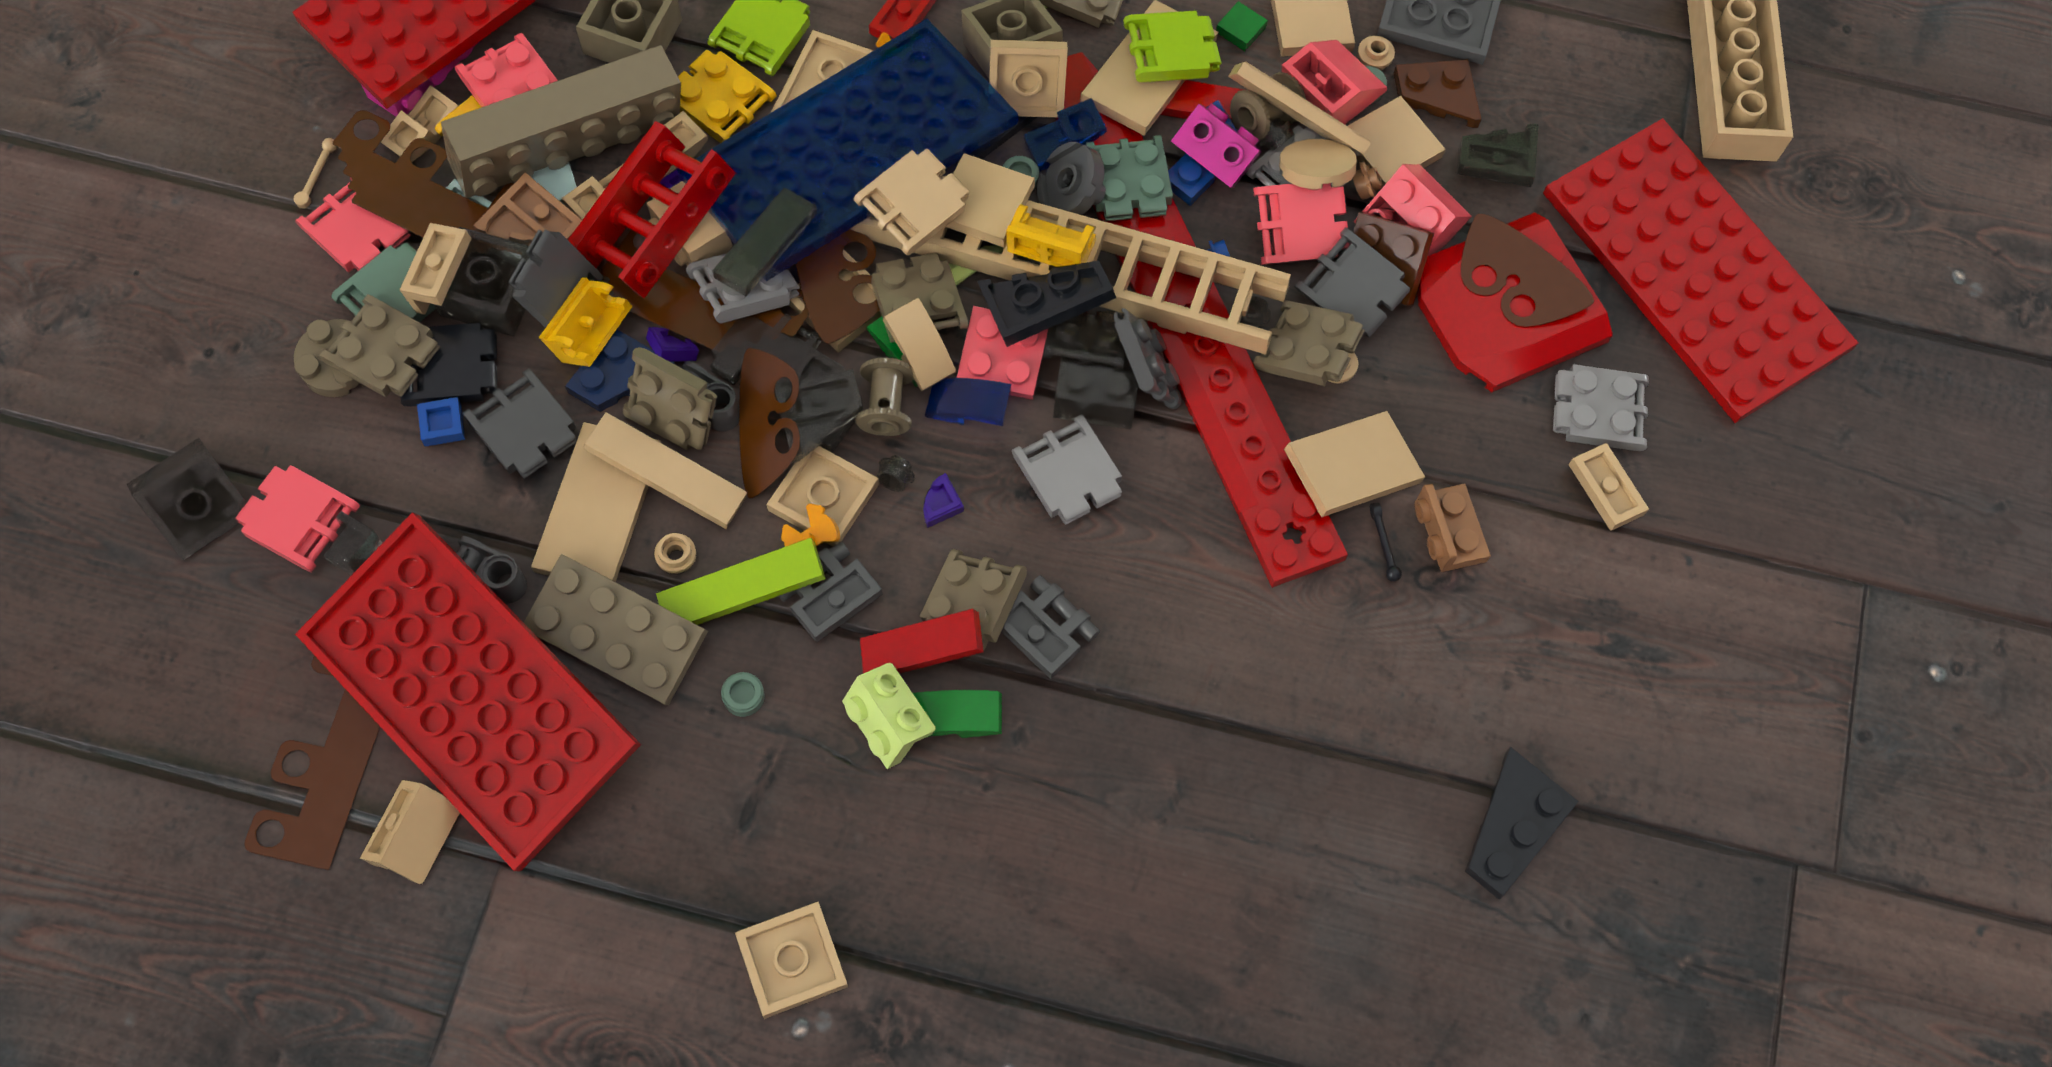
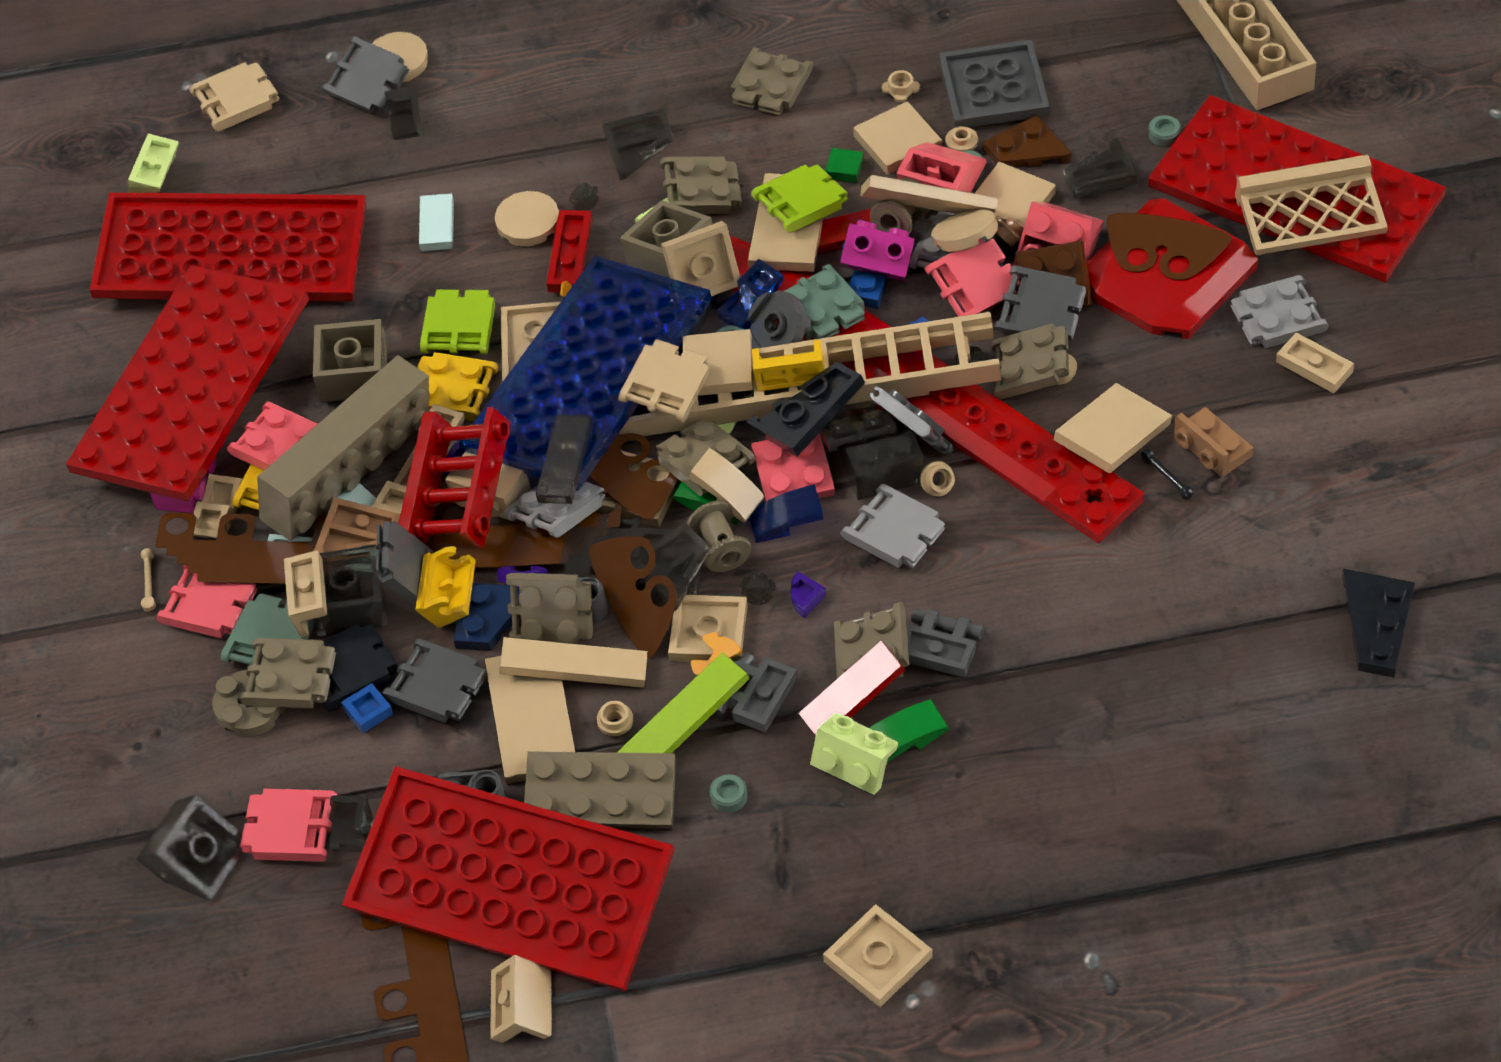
camera: 15 degrees left, 15 degrees down
none -> tan plate [920,461,955,496]
none -> sand green tile [1148,115,1181,147]
none -> tan fence [1235,155,1388,255]

